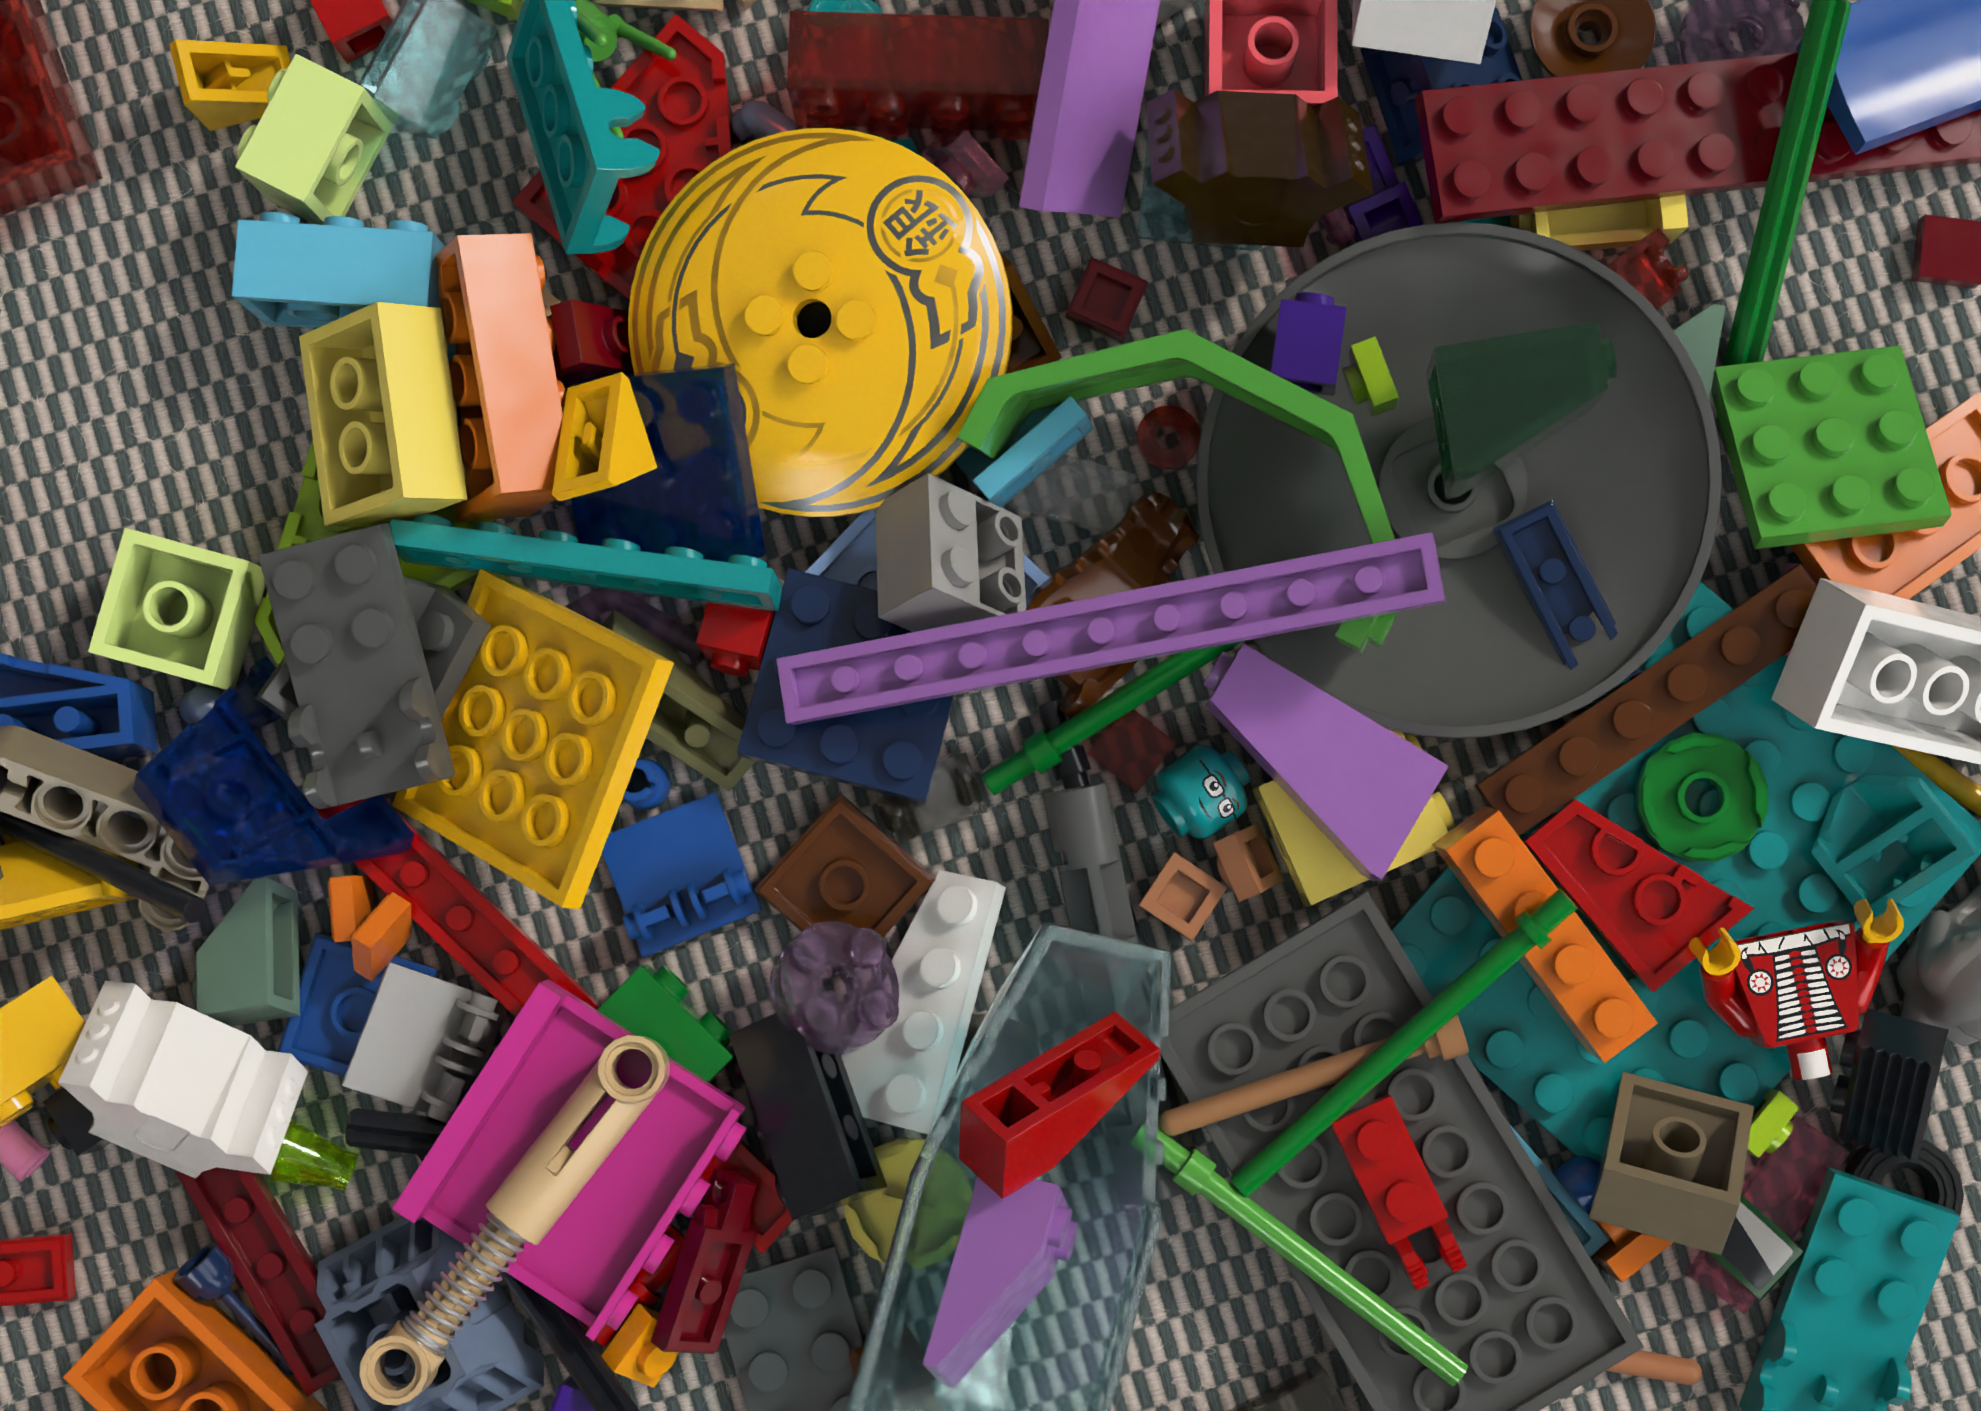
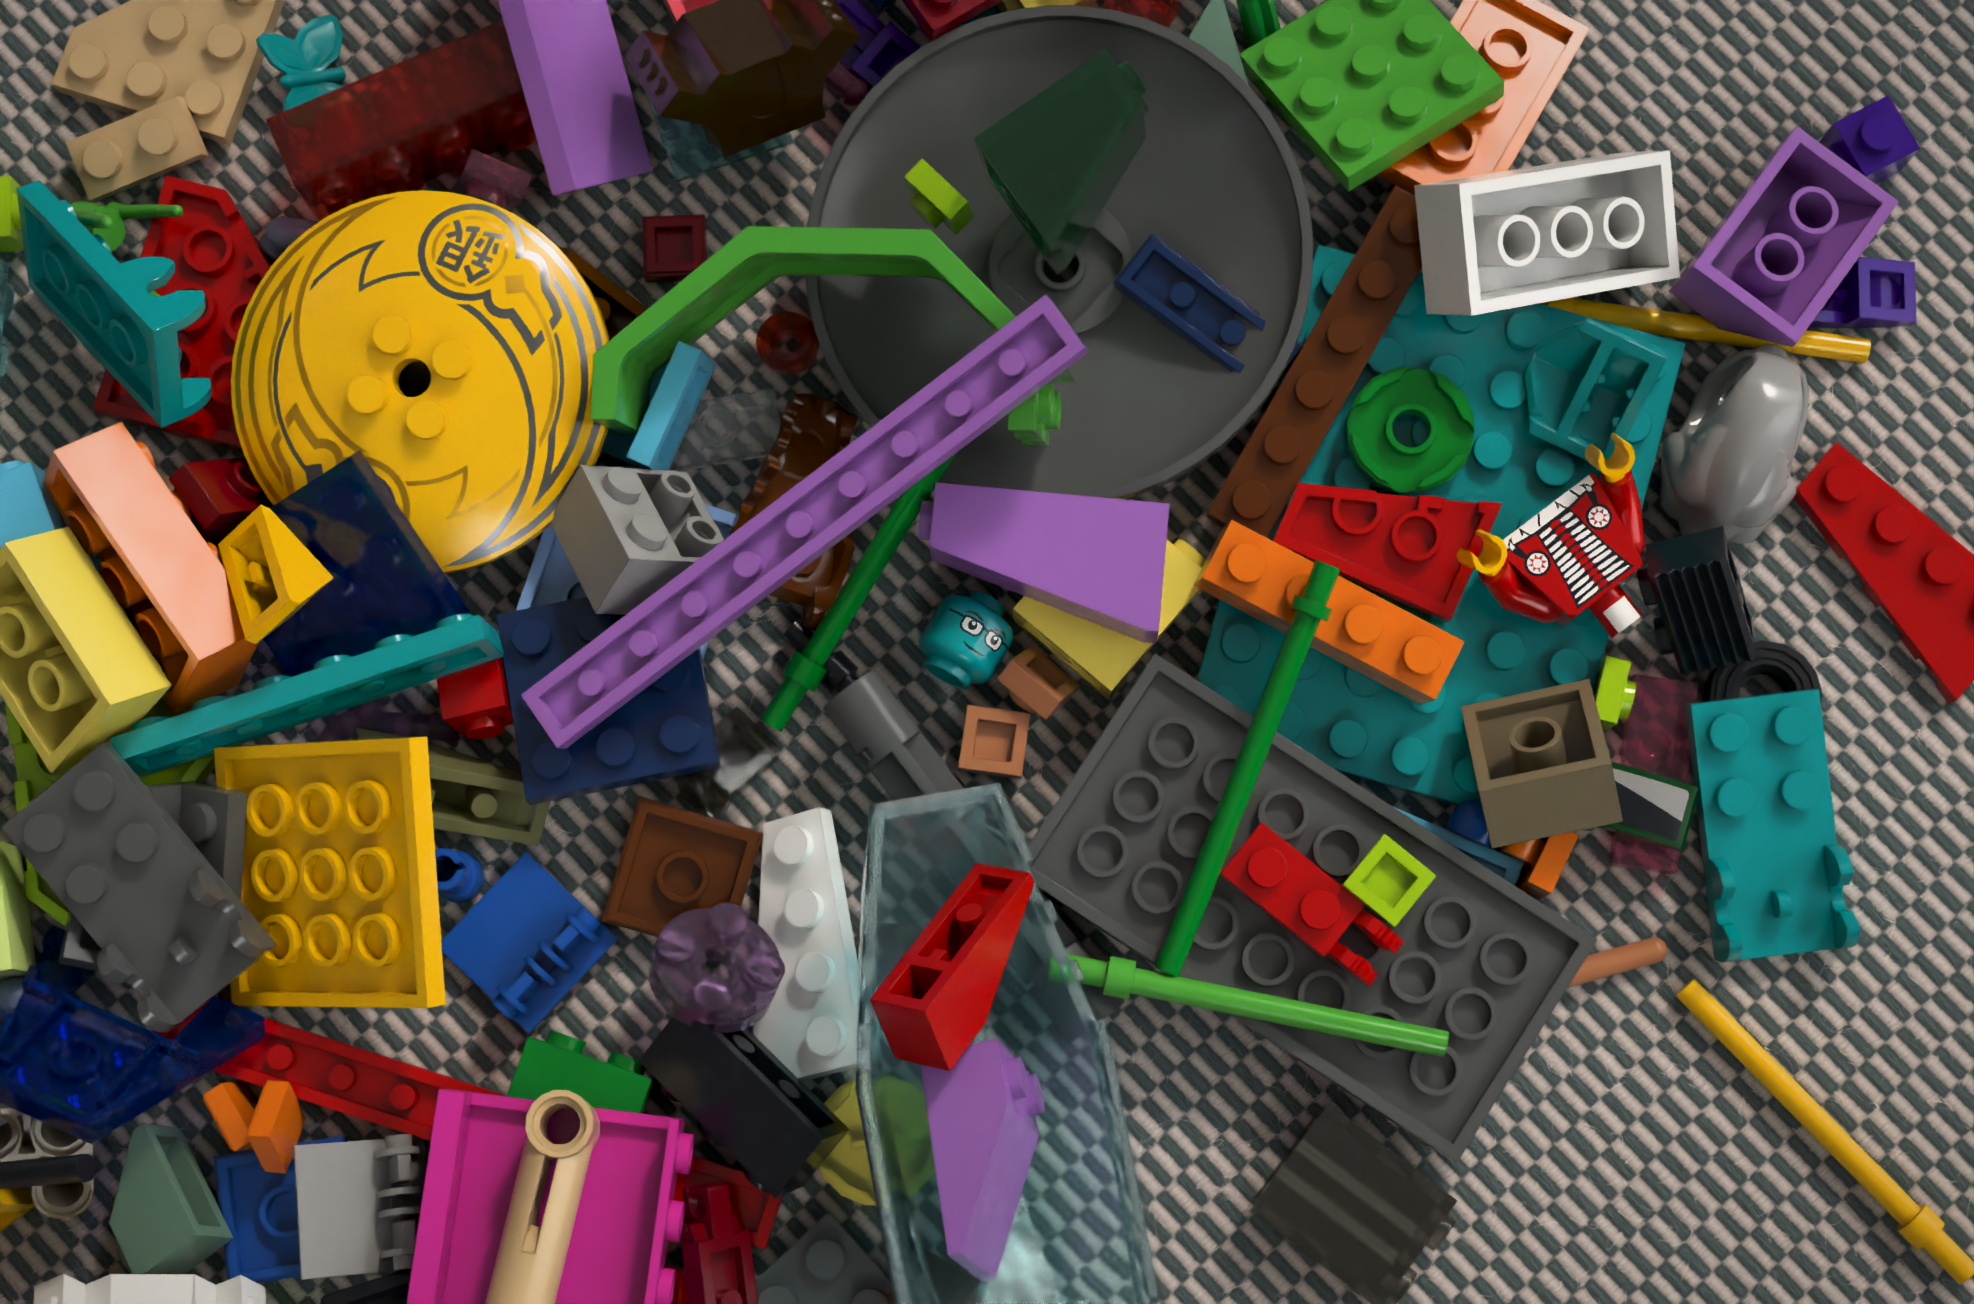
camera: 25 degrees left, 5 degrees down
clear red tile [1087,710,1176,794] -> none
medium nougat piece [1158,1015,1469,1136] -> none
dark purple brick [1271,292,1347,396] -> none
none -> lime plate [1341,834,1436,929]

